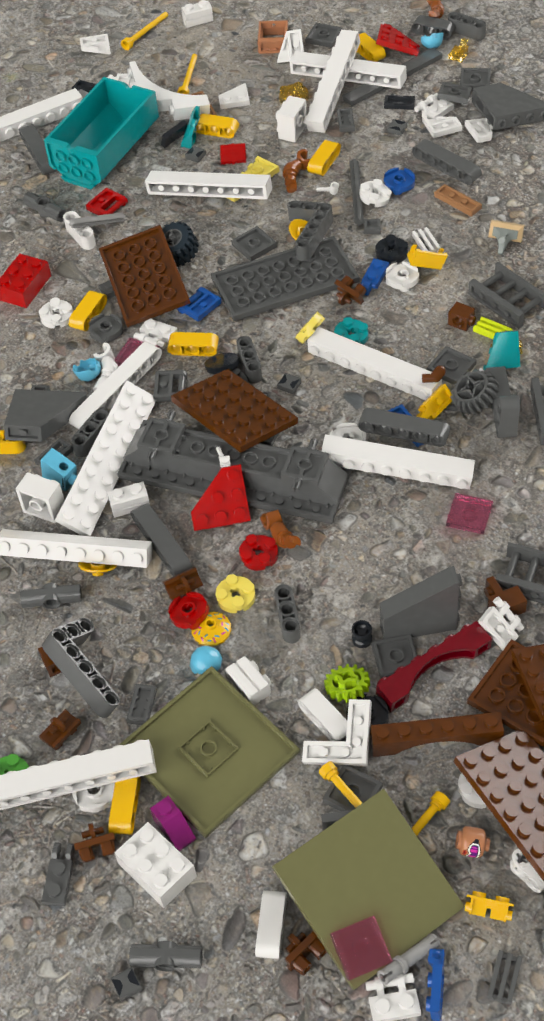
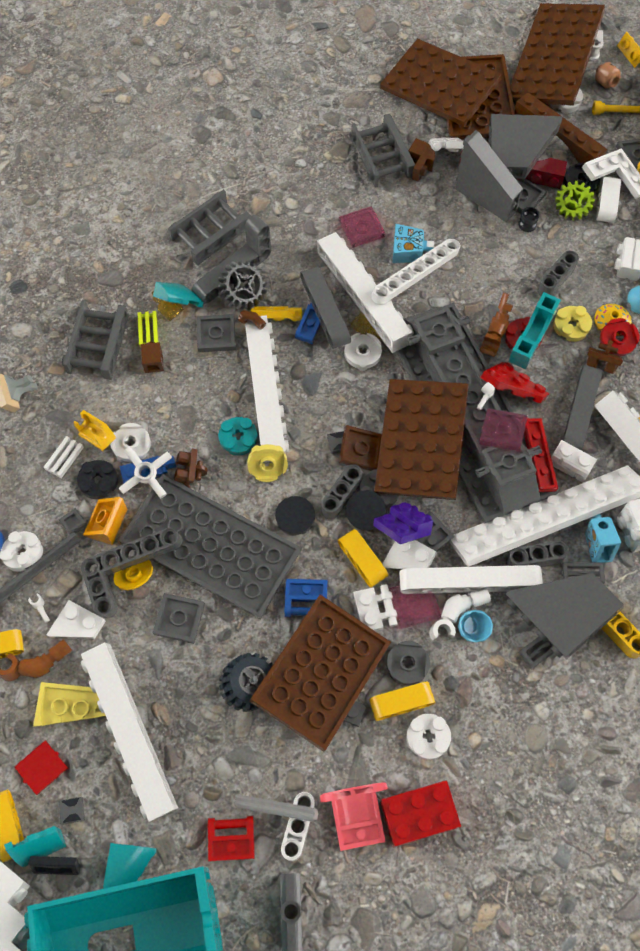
camera: 135 degrees left, 15 degrees up
none -> white wing [47,600,106,639]
none -> light orange slope [83,497,128,545]
none -> teal slope [103,843,157,889]
none -> white bar [119,447,172,499]
none -> black tile [275,496,315,536]
none -> coral piece [320,782,387,851]
none -> reddish brown tile [339,425,382,471]
none -> white beam [371,239,460,304]
none -> dark purple plate [373,502,433,545]
none -> white wing [383,540,437,569]
none -> medium azure torso [392,224,434,263]
none -> clear pink tile [479,409,528,452]
none -> dark grey slope [489,114,562,179]
none -> teal arch [508,292,561,370]
none -> red tile [521,418,559,492]

